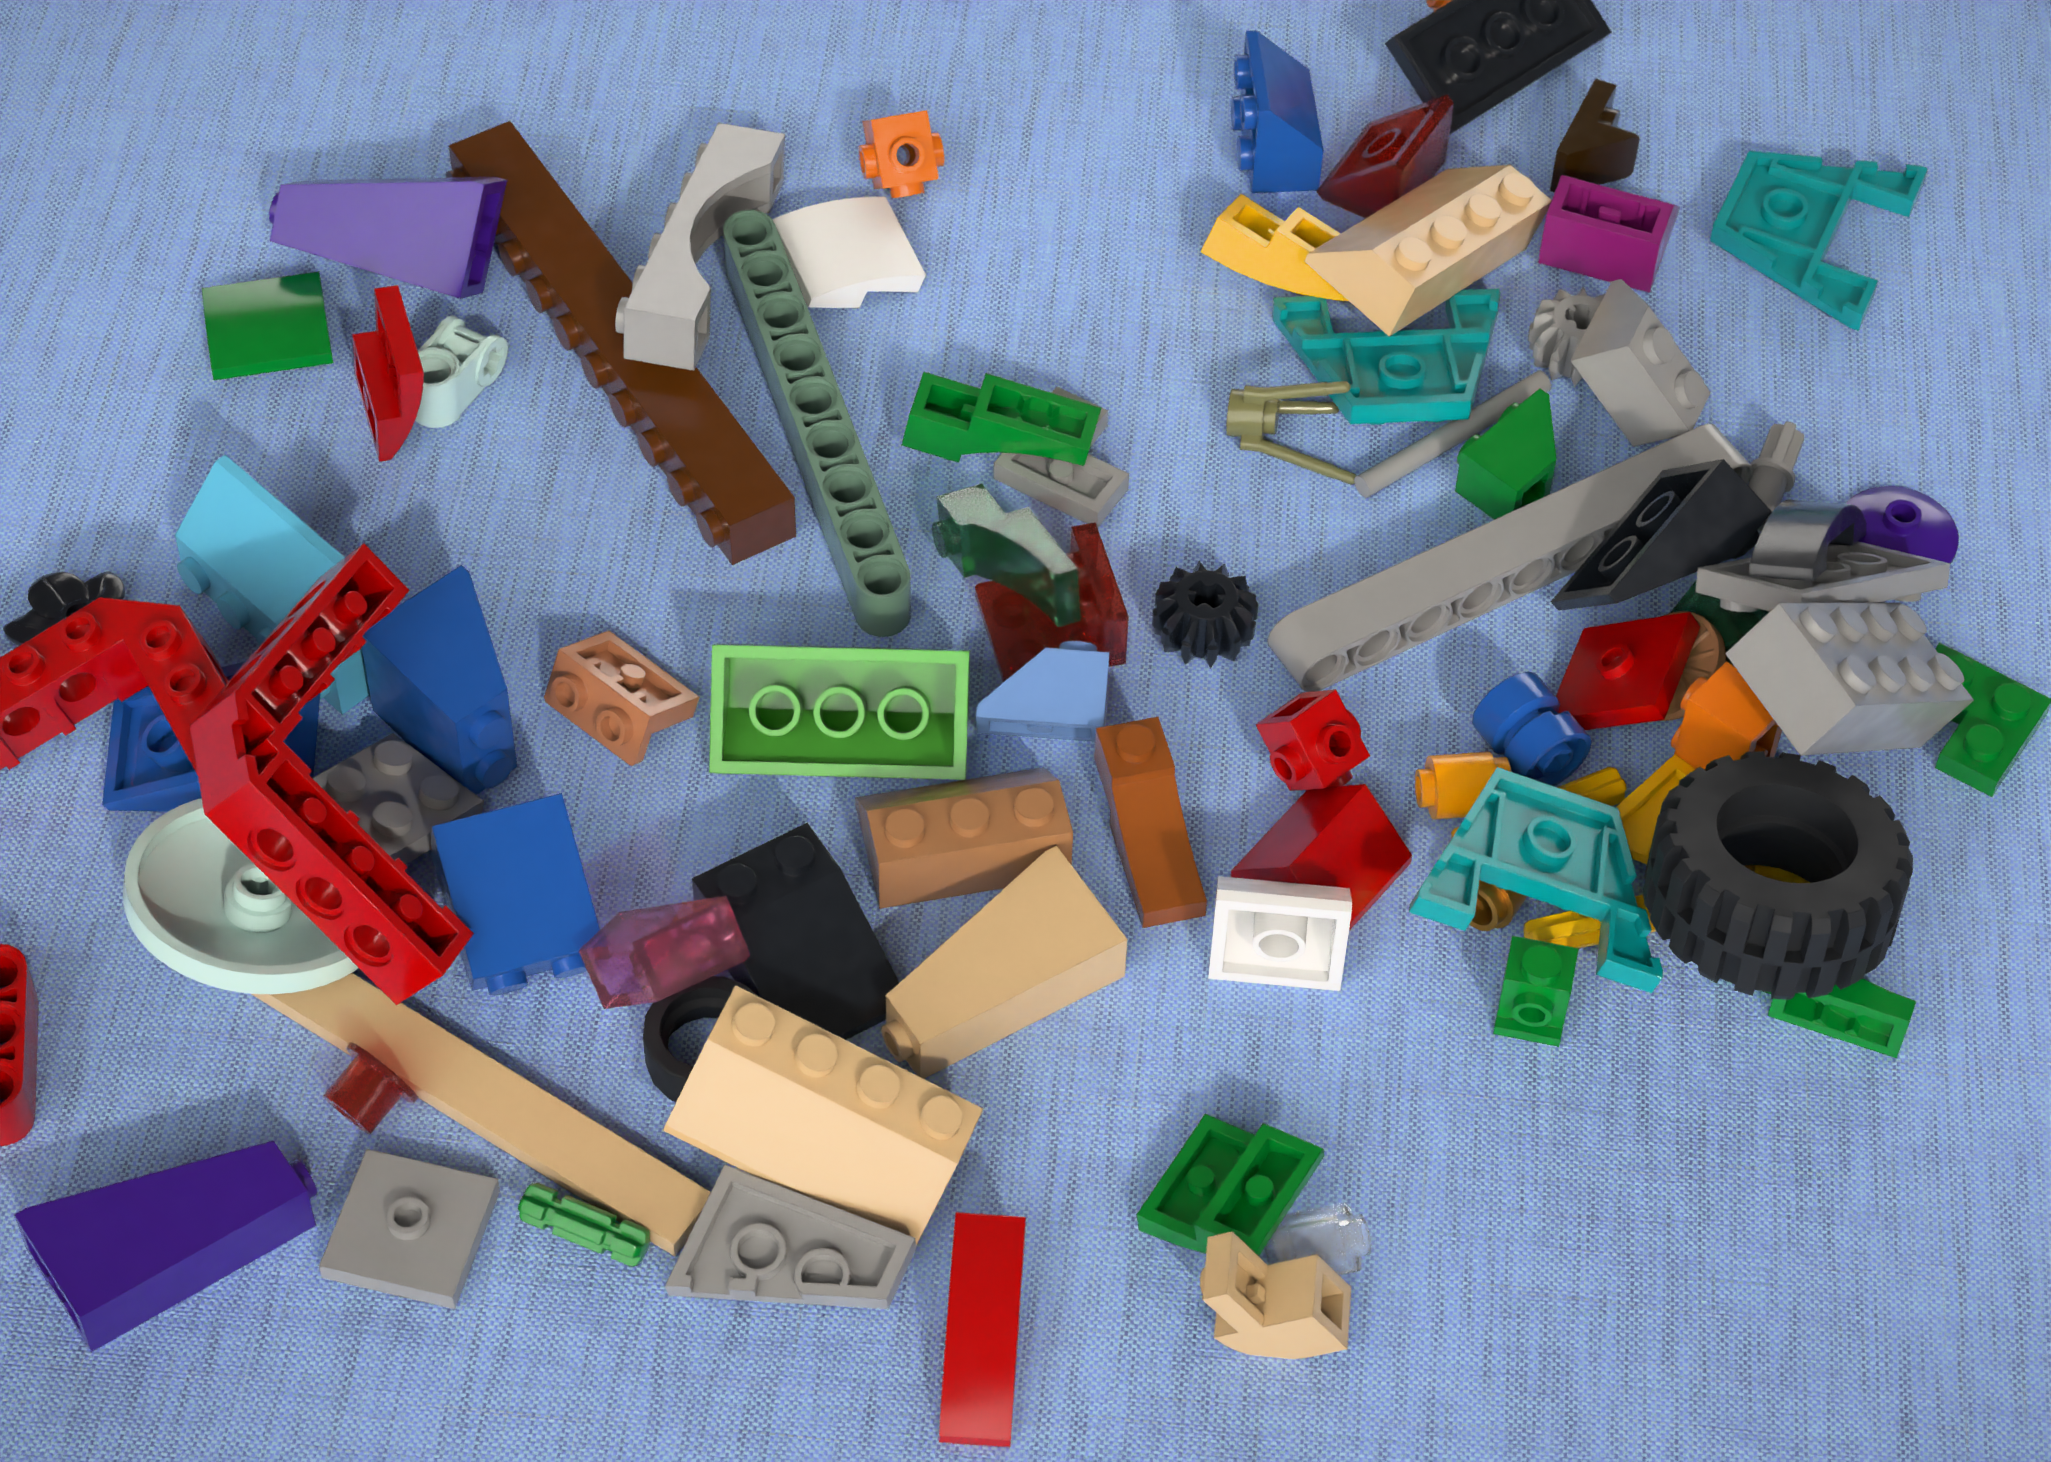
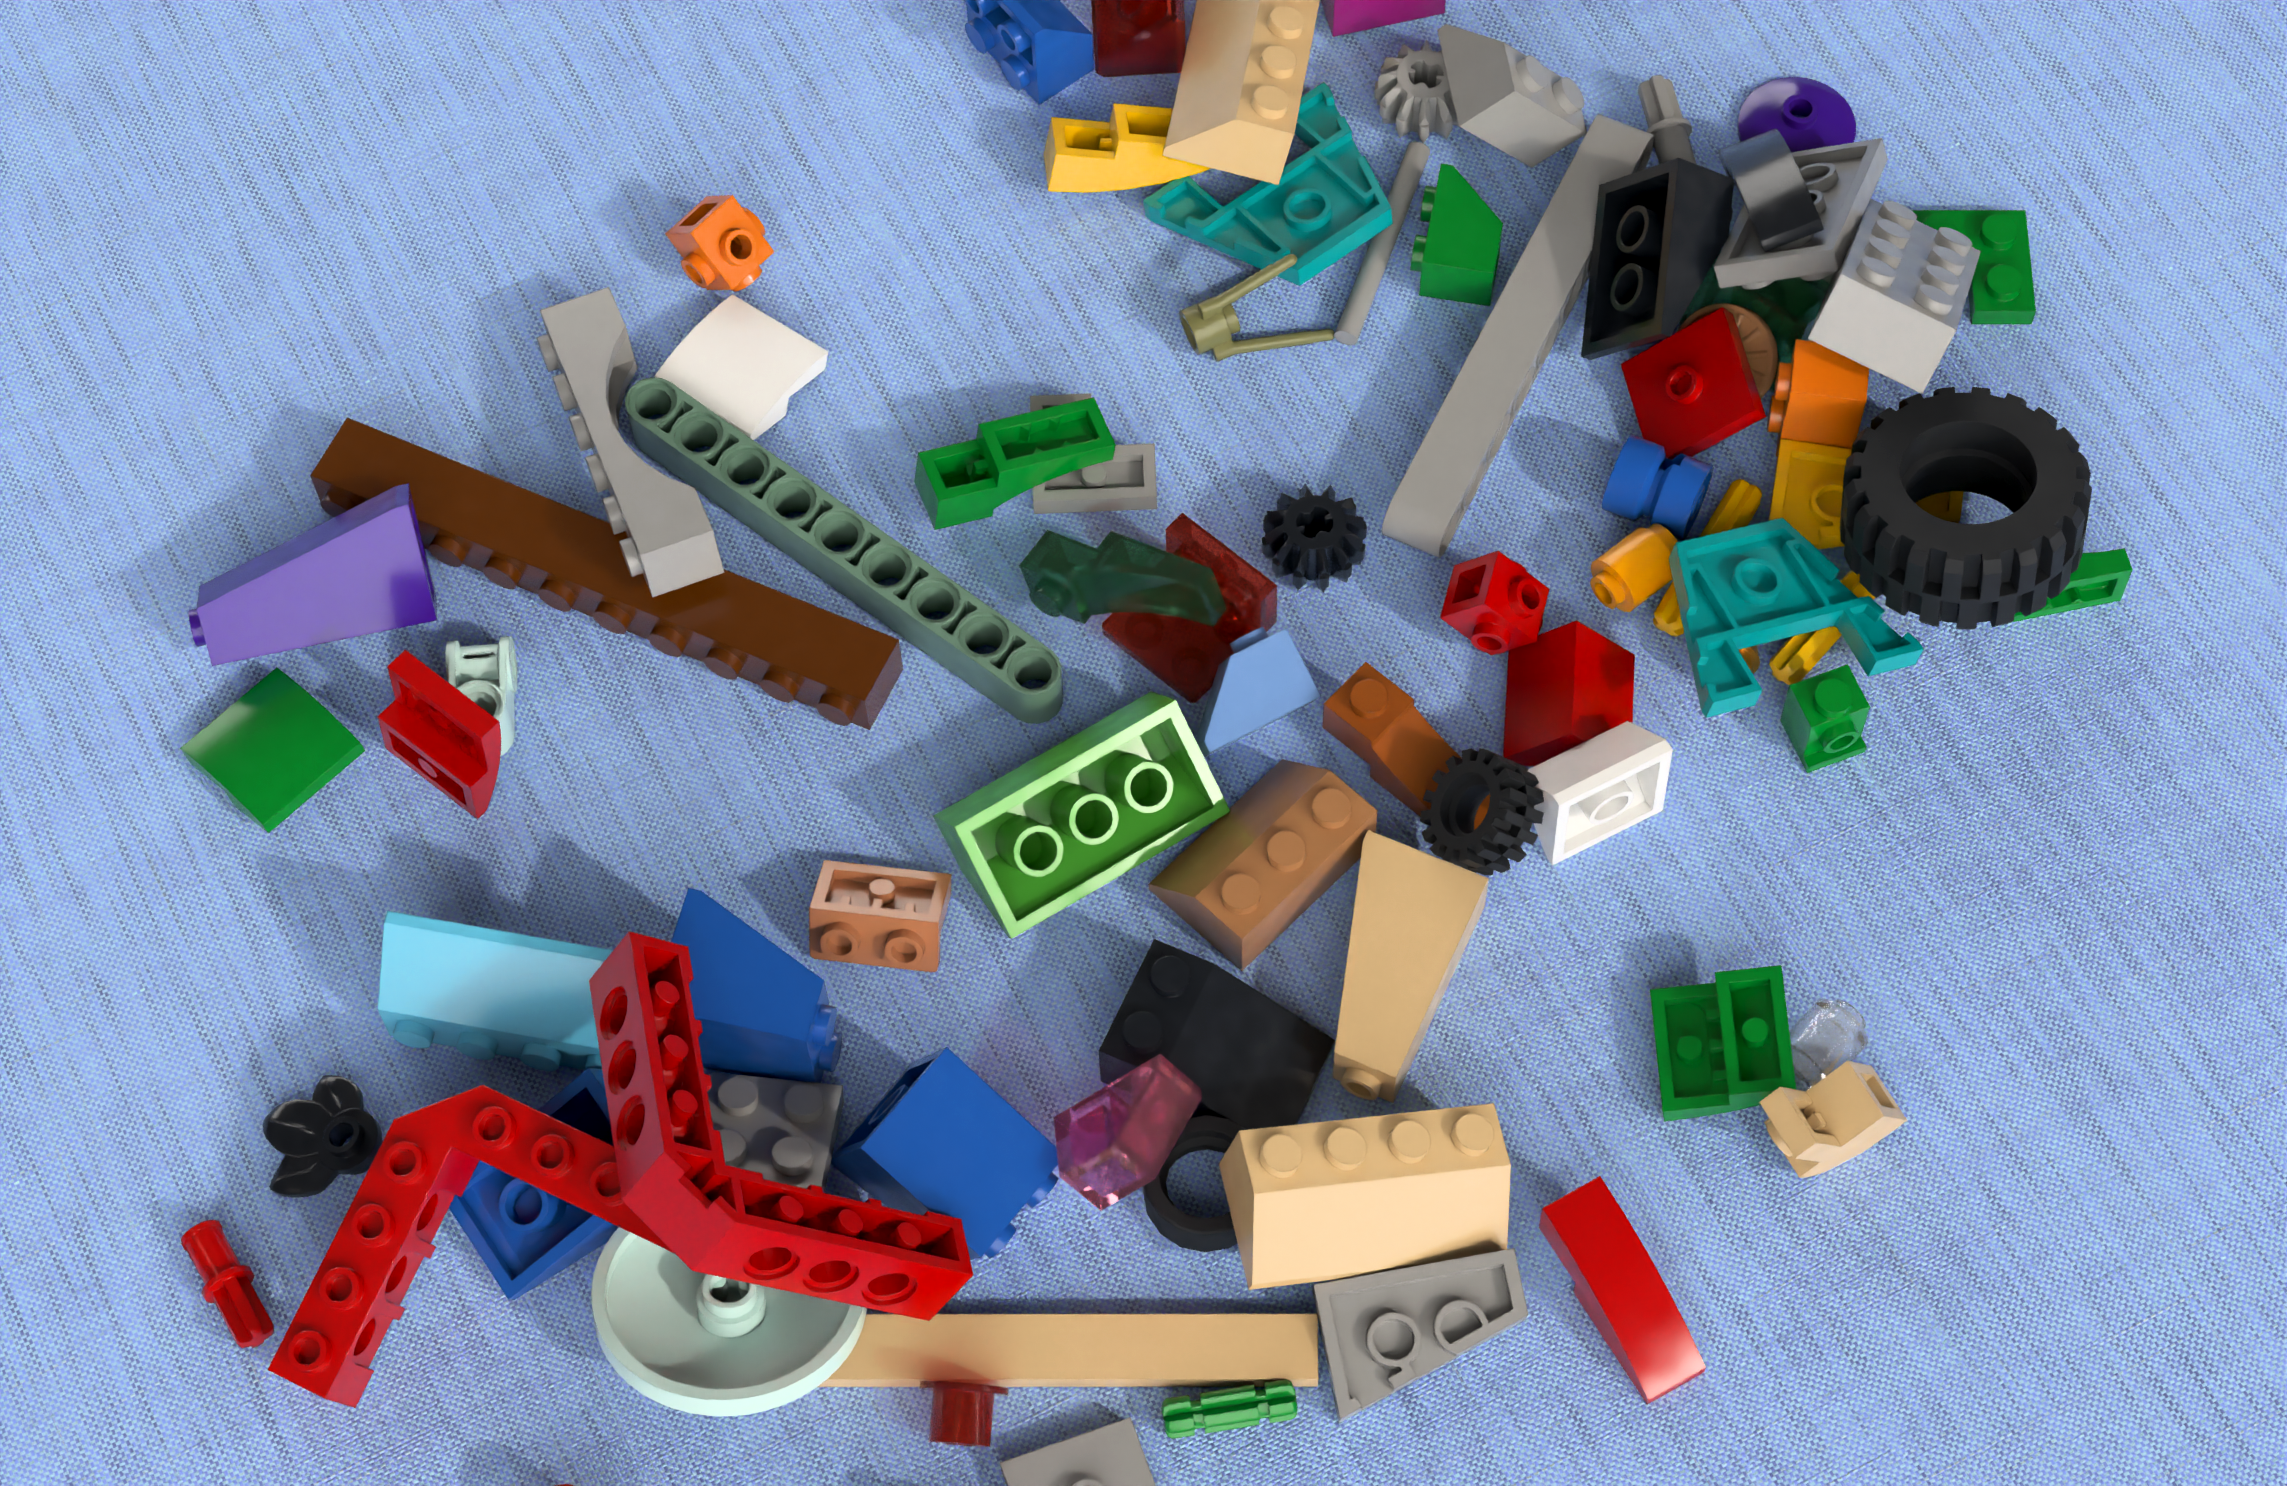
camera: 30 degrees left, 10 degrees up
none -> black tyre [1420,748,1544,875]

